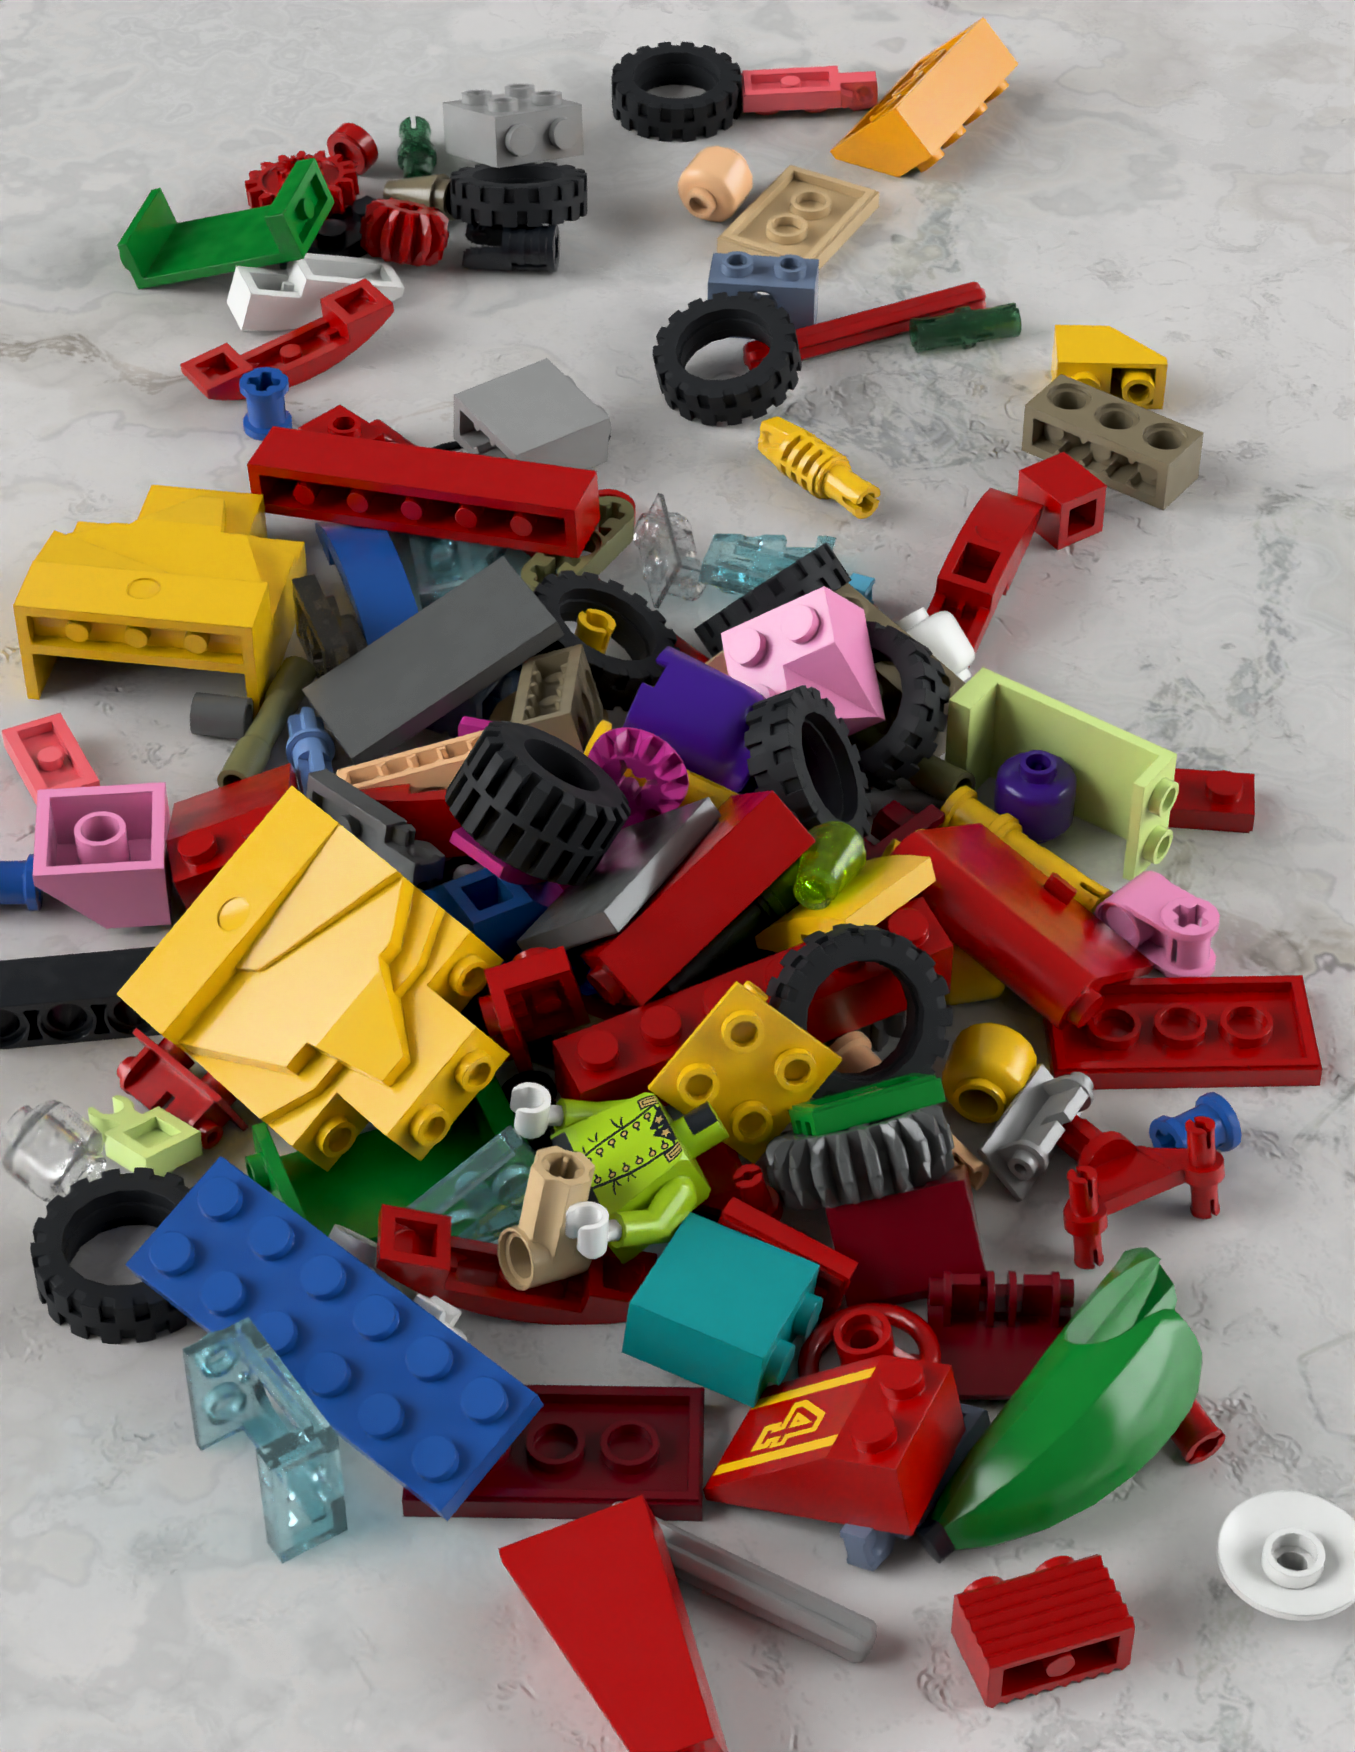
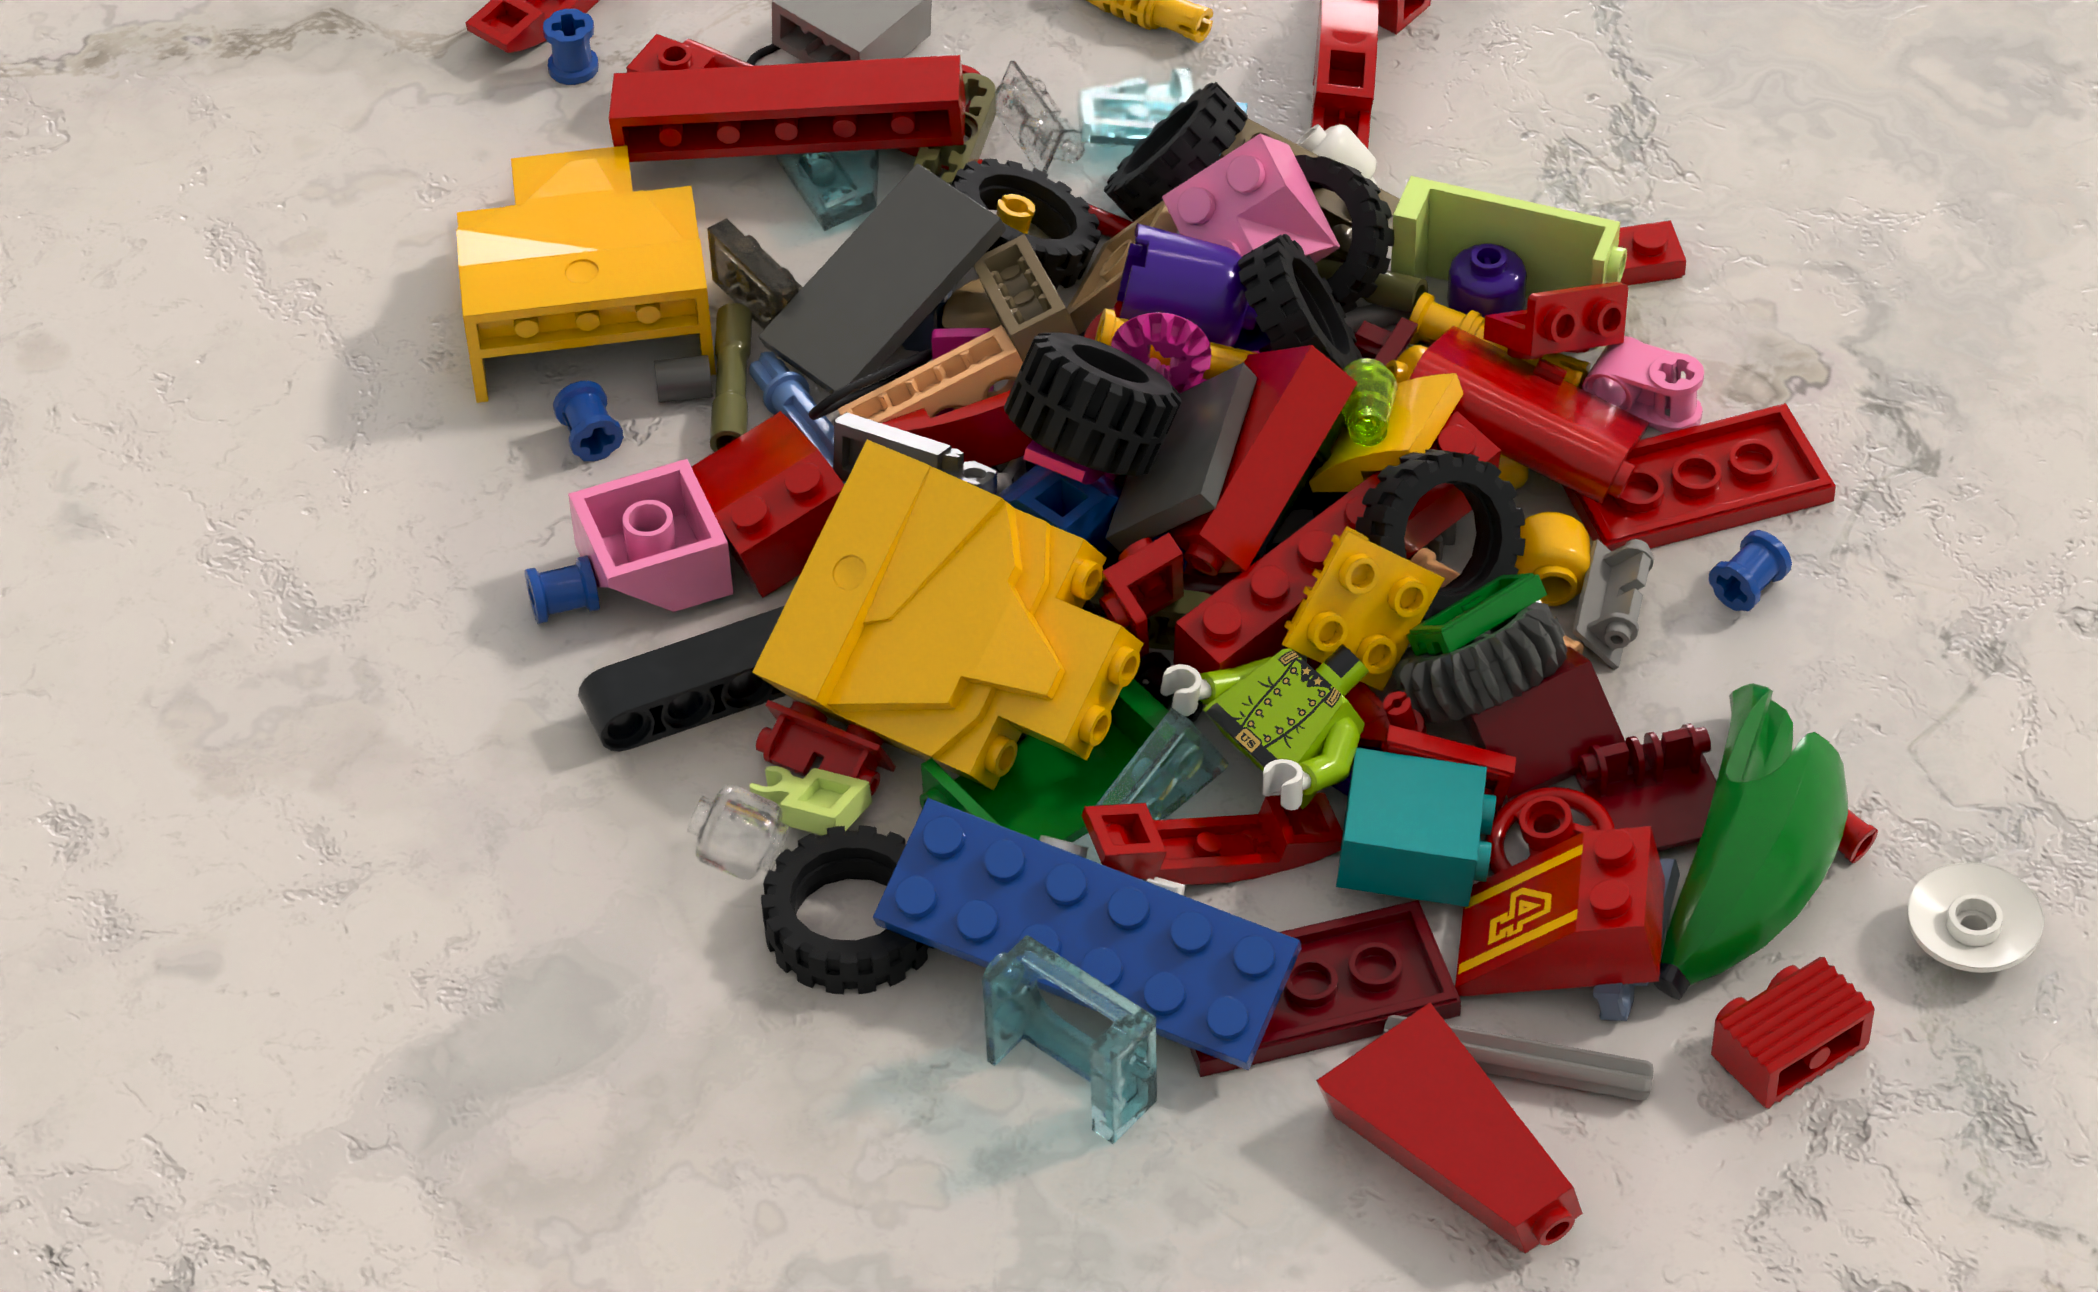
camera: 15 degrees left, 5 degrees up
coral hinge [2,713,100,806] -> none
blue slope [315,521,419,648] -> none
tan piece [497,1146,595,1291] -> none
red axle [1056,1114,1225,1269] -> none
none -> blue bush [553,381,624,461]
none -> black piece [809,349,932,420]
none -> red bracket [1483,282,1629,360]

